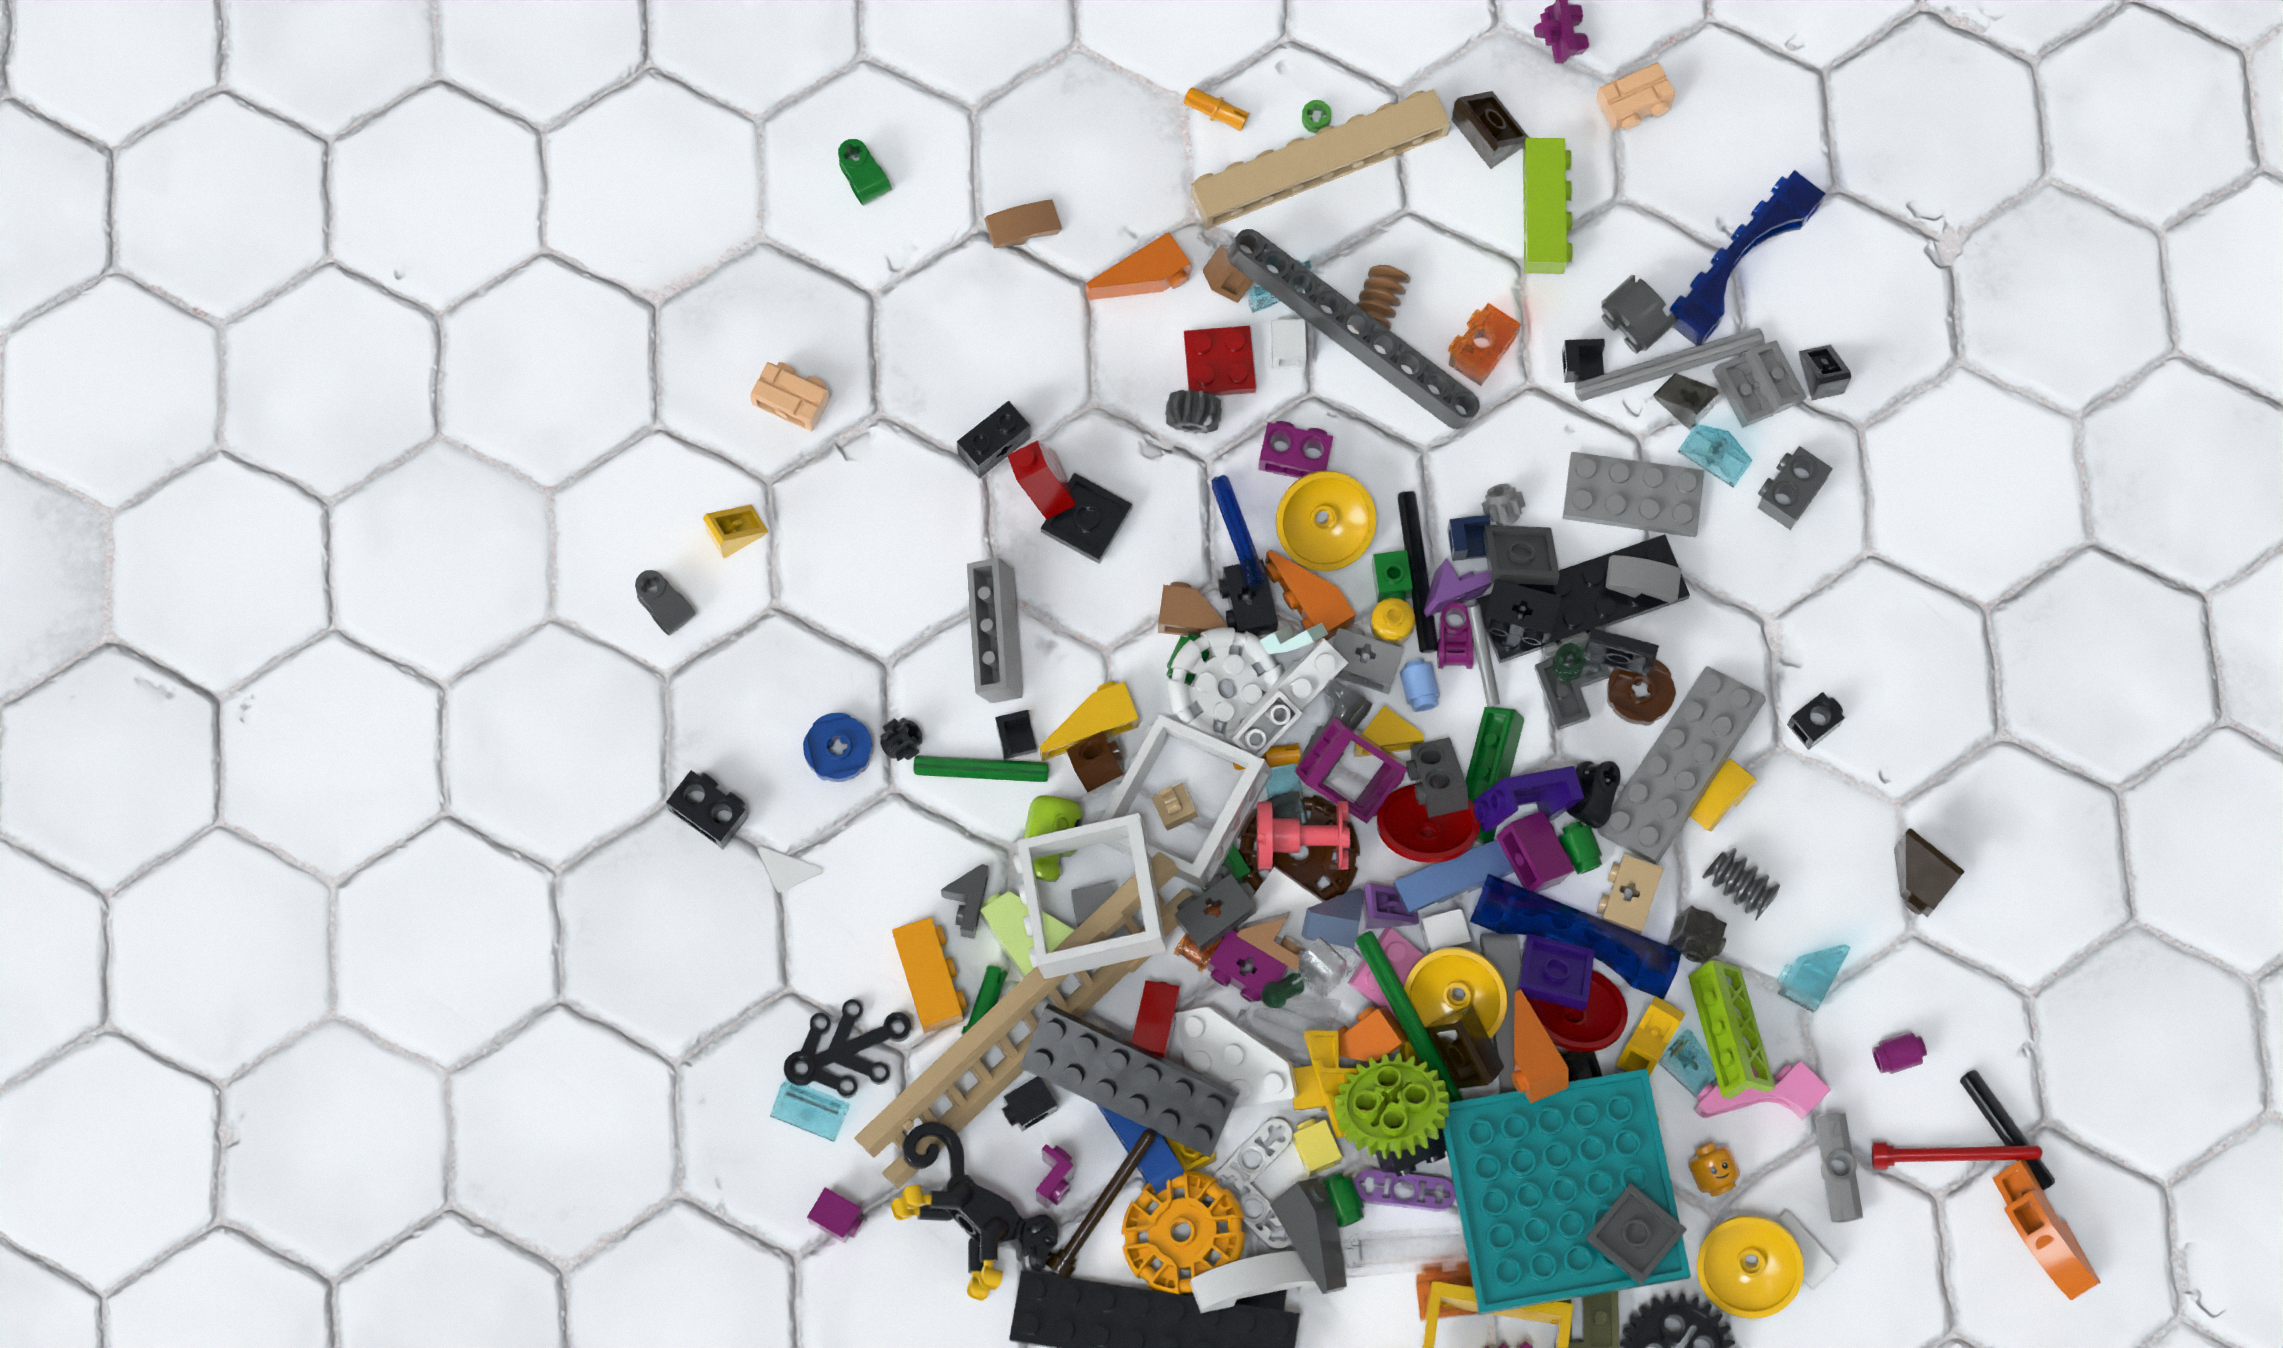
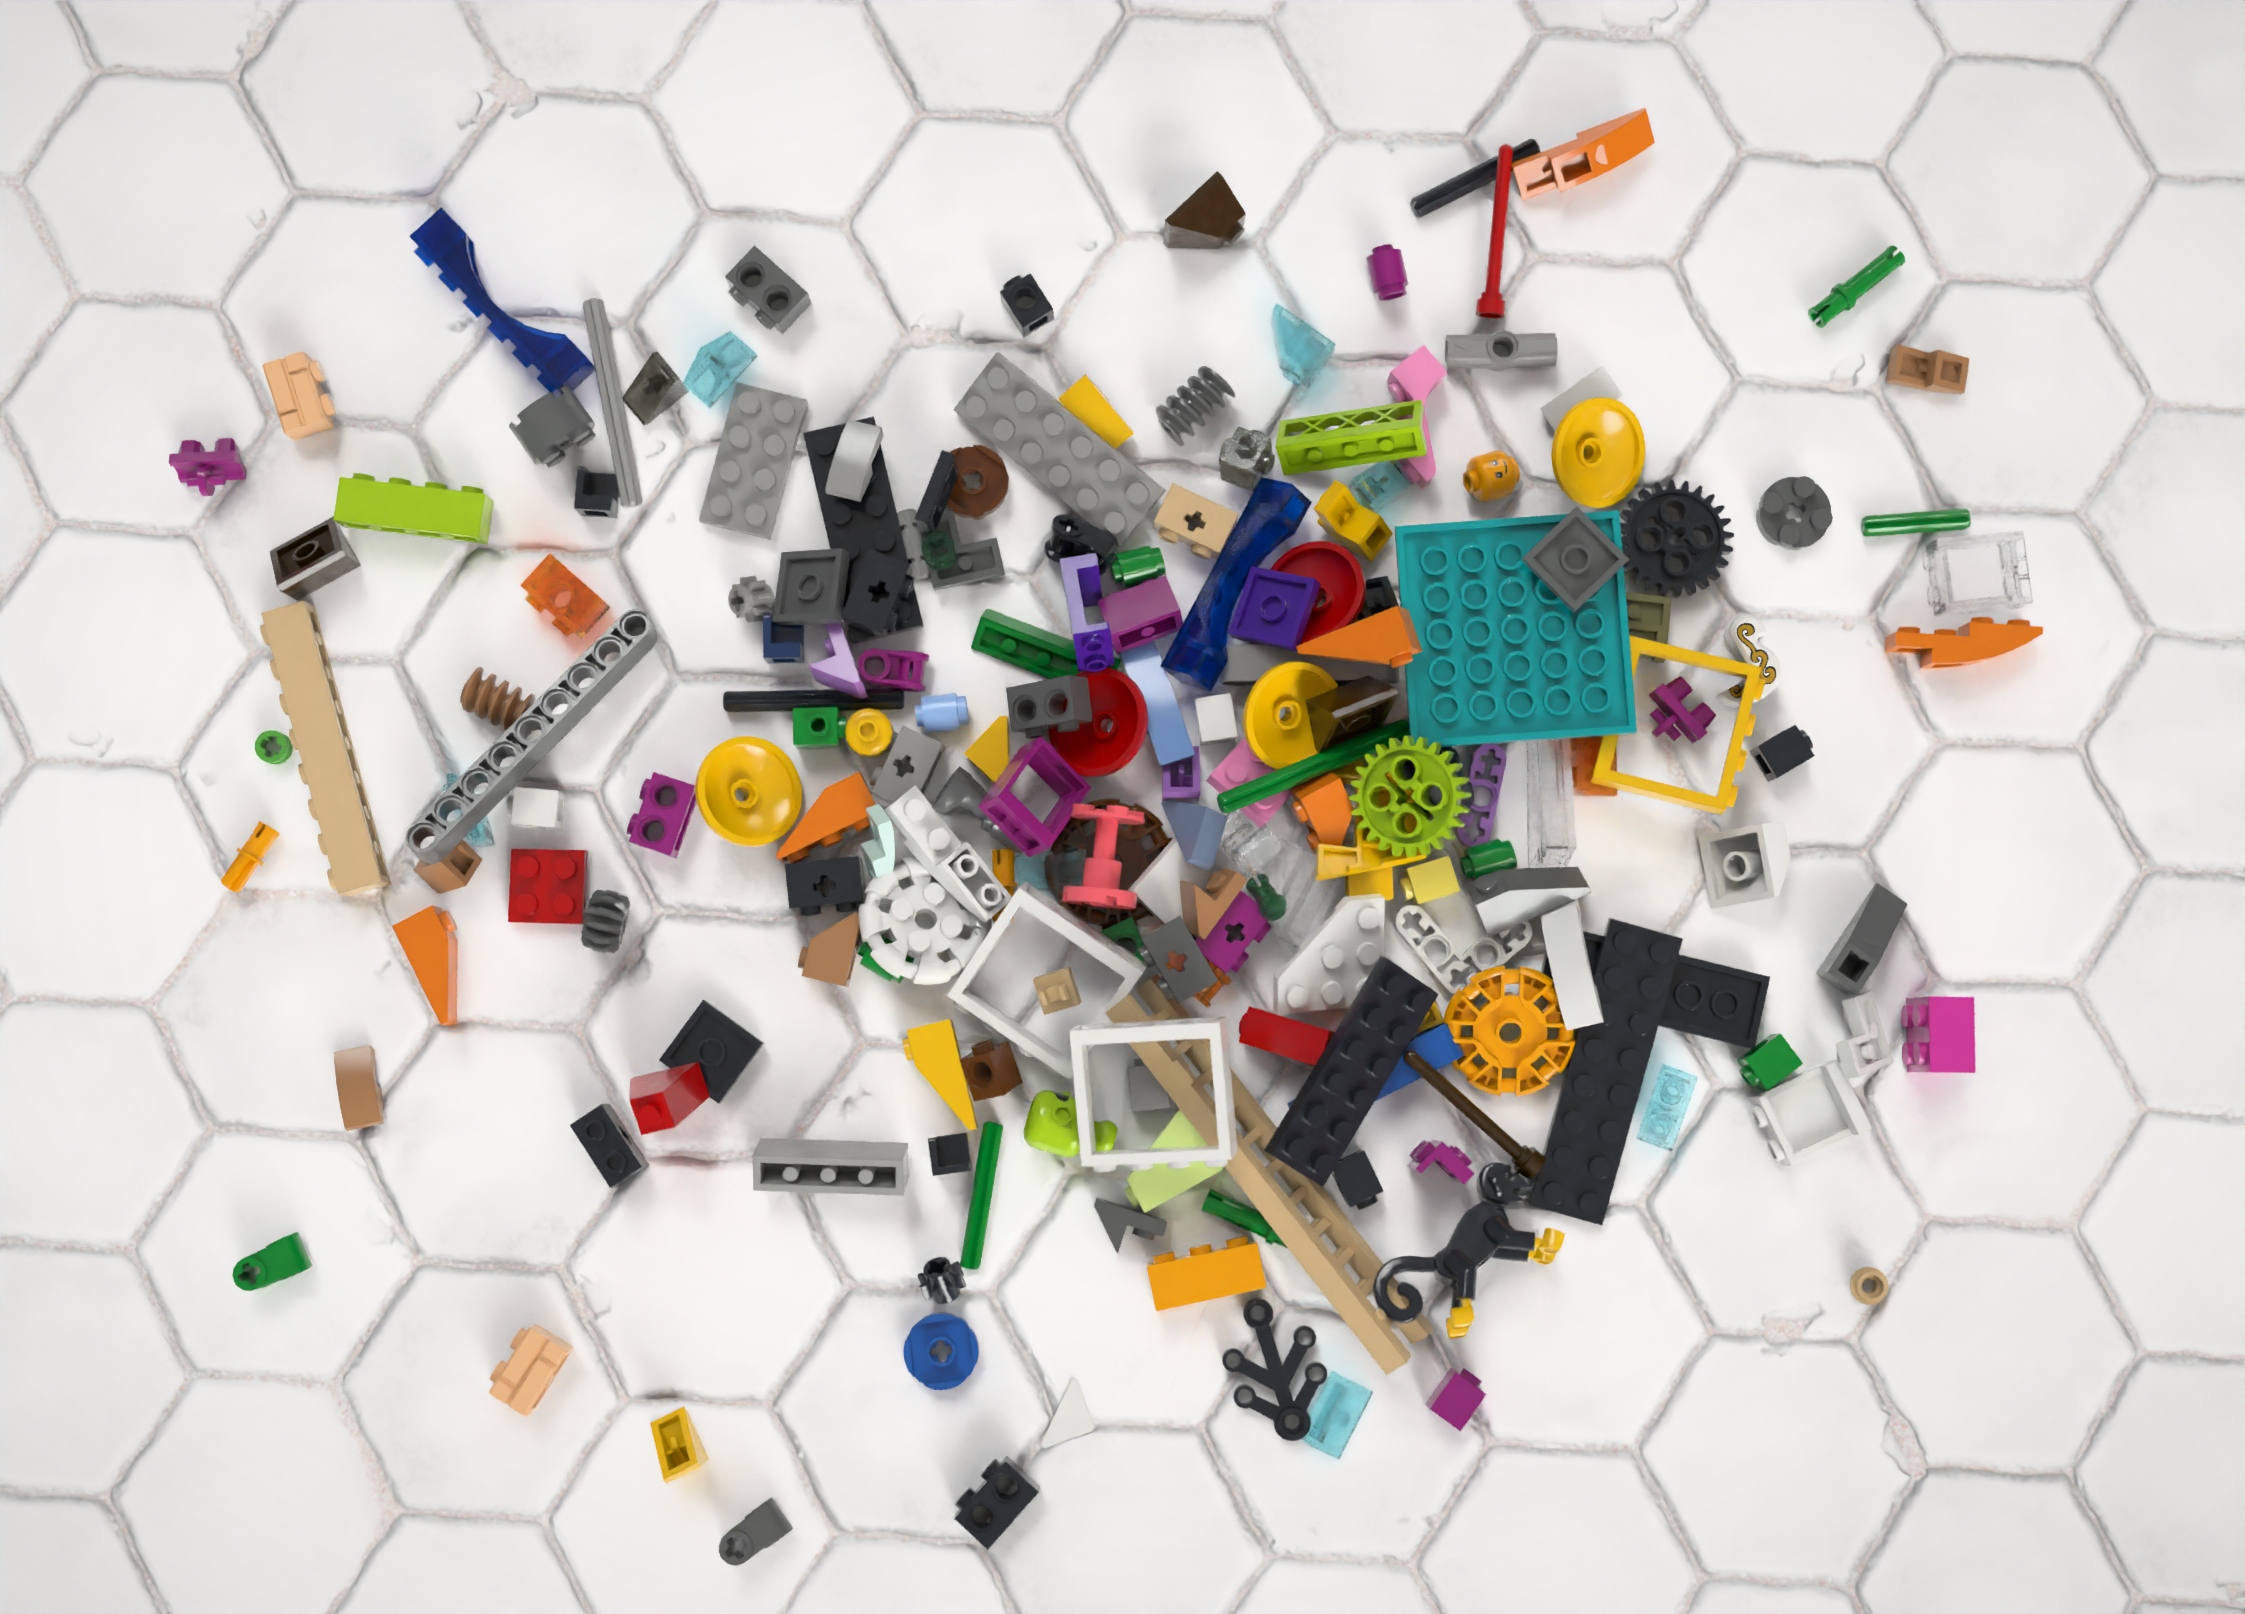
camera: 85 degrees left, 10 degrees up
clear blue axle [1211,475,1265,585] -> none
light grey bar [1467,604,1500,707] -> none
light grey slope [1712,340,1807,428] -> none
black slope [1799,345,1851,400] -> none

